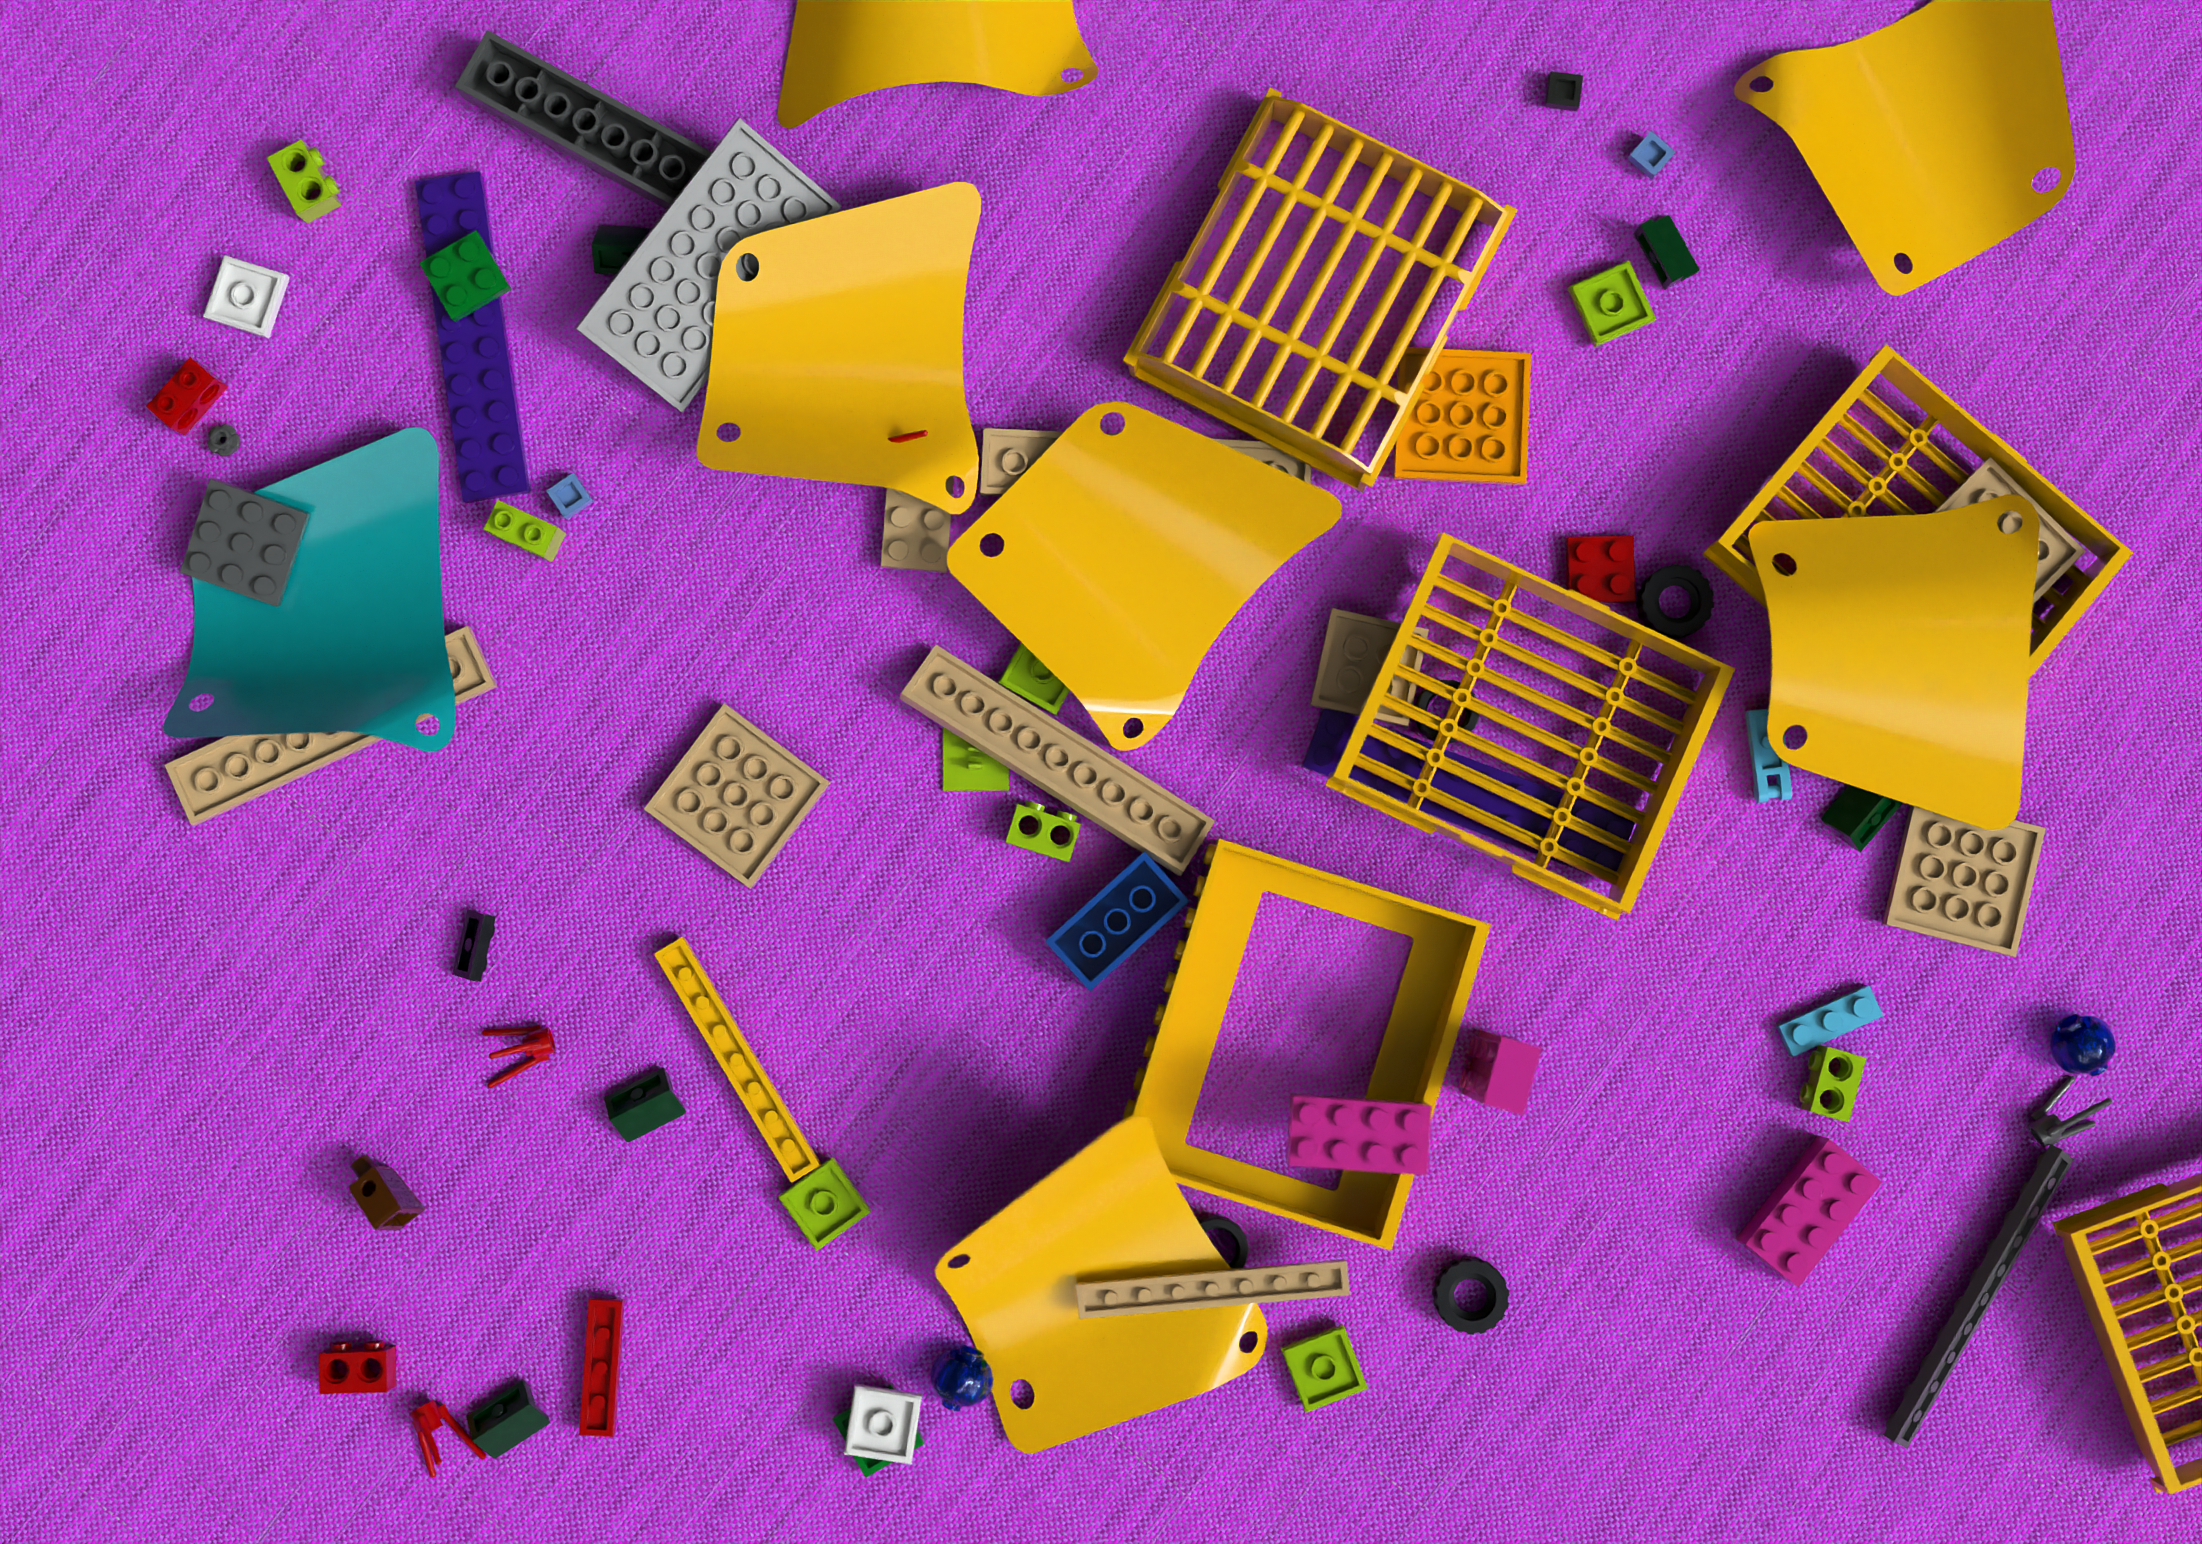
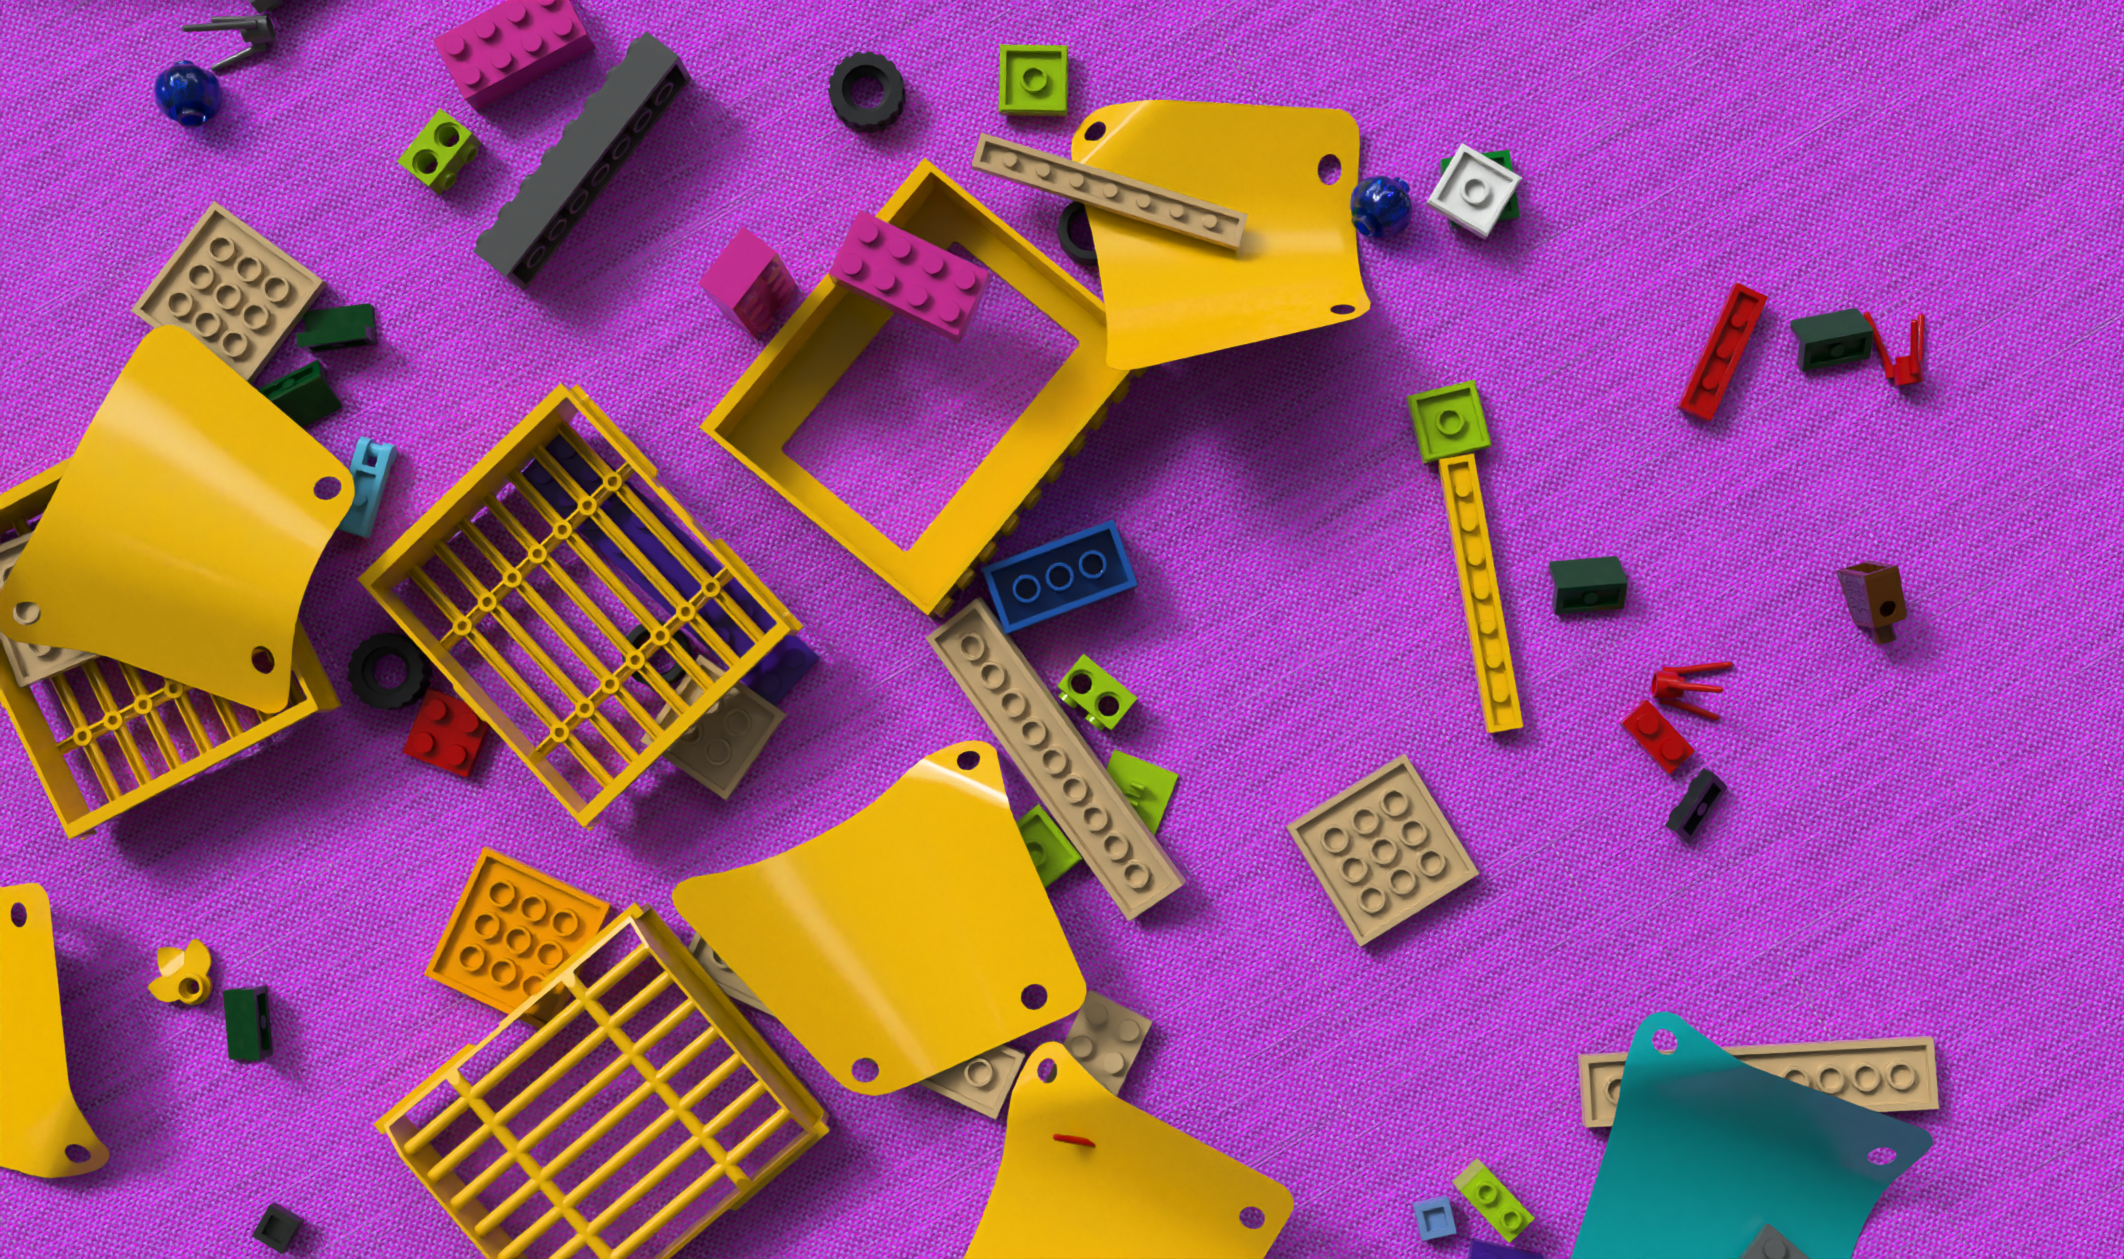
camera: 150 degrees left, 0 degrees up
red brick [319,1340,397,1394] -> none
lime plate [1568,260,1656,348] -> none
medium blue plate [1627,131,1675,180] -> none
medium azure plate [1776,985,1883,1057] -> none
none -> yellow plate [148,939,212,1005]
none -> dark green panel [296,303,378,354]
none -> dark grey brick [473,31,691,291]
none -> red plate [1619,700,1695,774]

